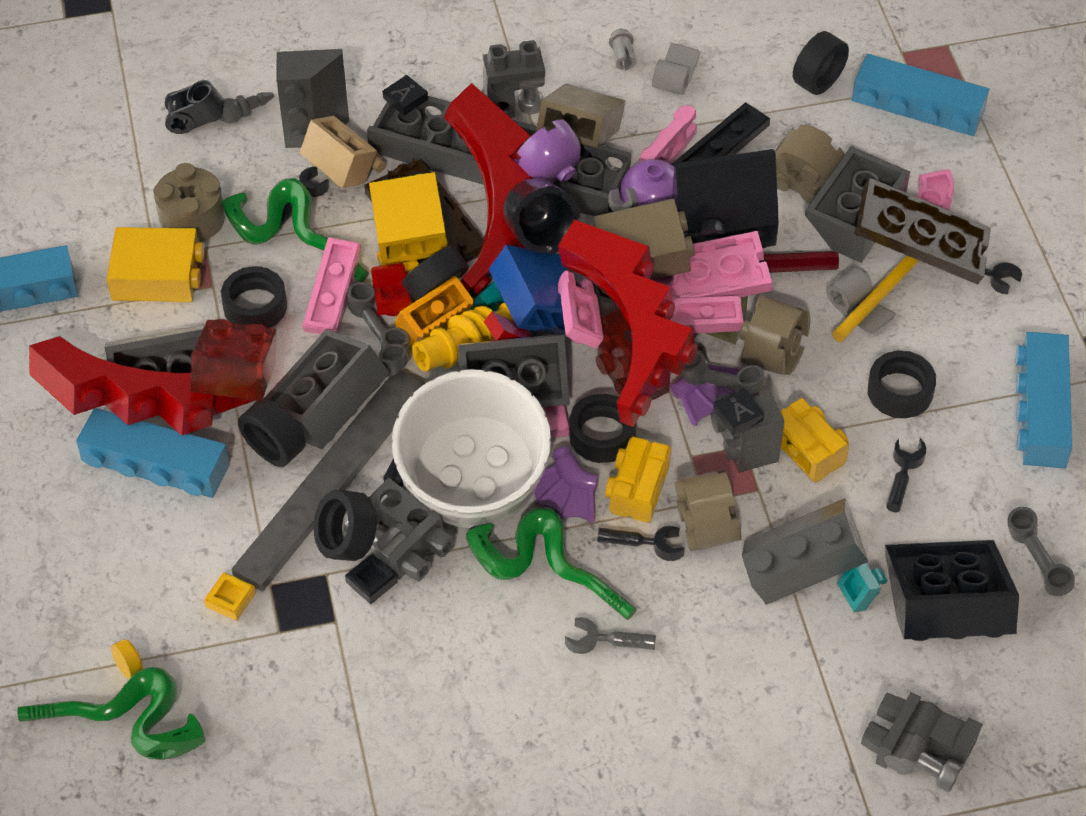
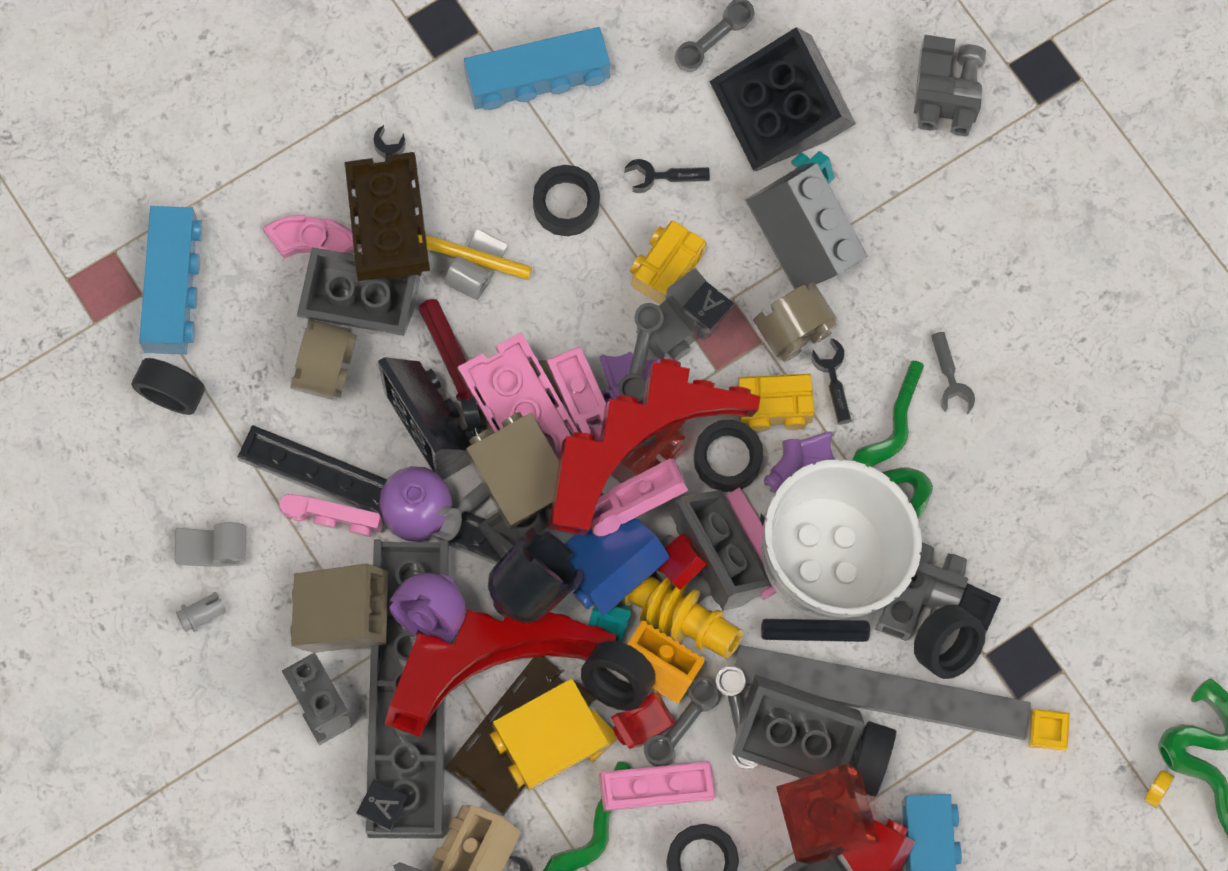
camera: 115 degrees left, 20 degrees up
dark tan brick [740,296,811,375] -> none

